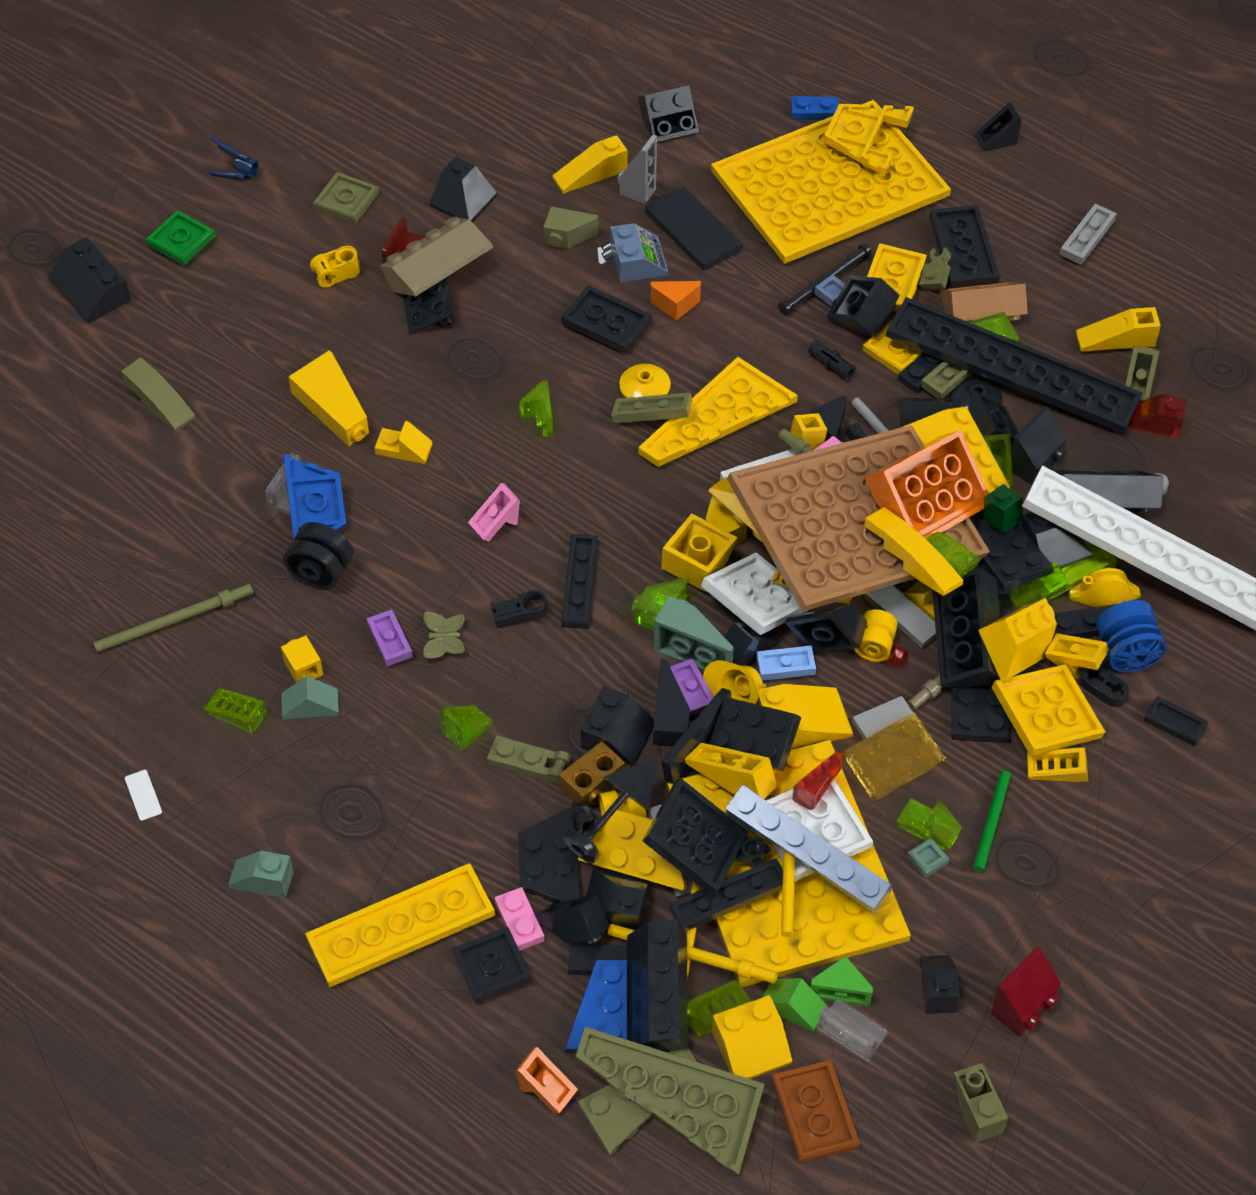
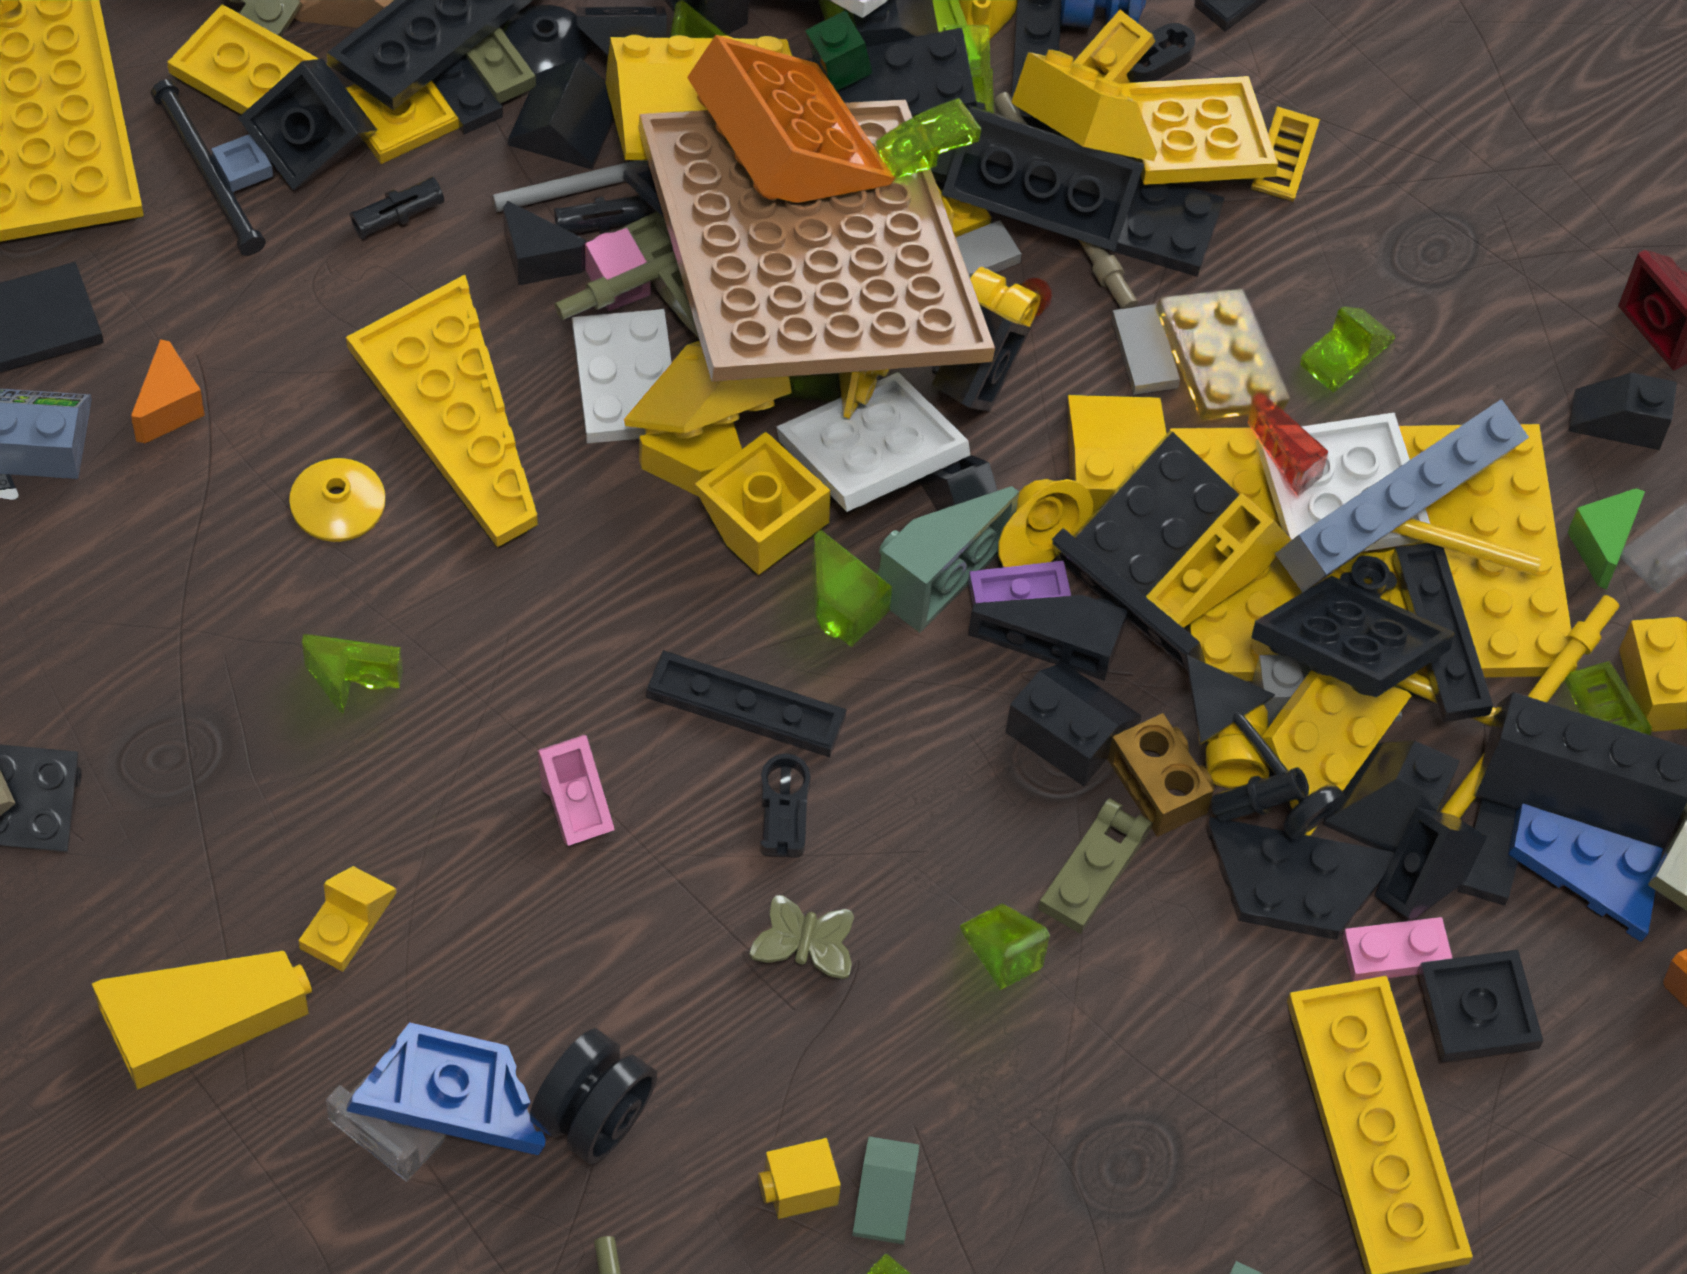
camera: 80 degrees left, 5 degrees up
medium lavender plate [366,610,413,666] -> none
black plate [561,285,652,354] -> none
olive plate [611,393,693,423] -> none
light blue plate [756,646,816,681] -> none
bright green slope [762,978,827,1032] -> none
yellow brick [790,413,827,455] -> none
yellow slope [864,507,963,596] -> none
sand green tile [907,838,949,878] -> none
green bar [973,771,1011,873] -> none

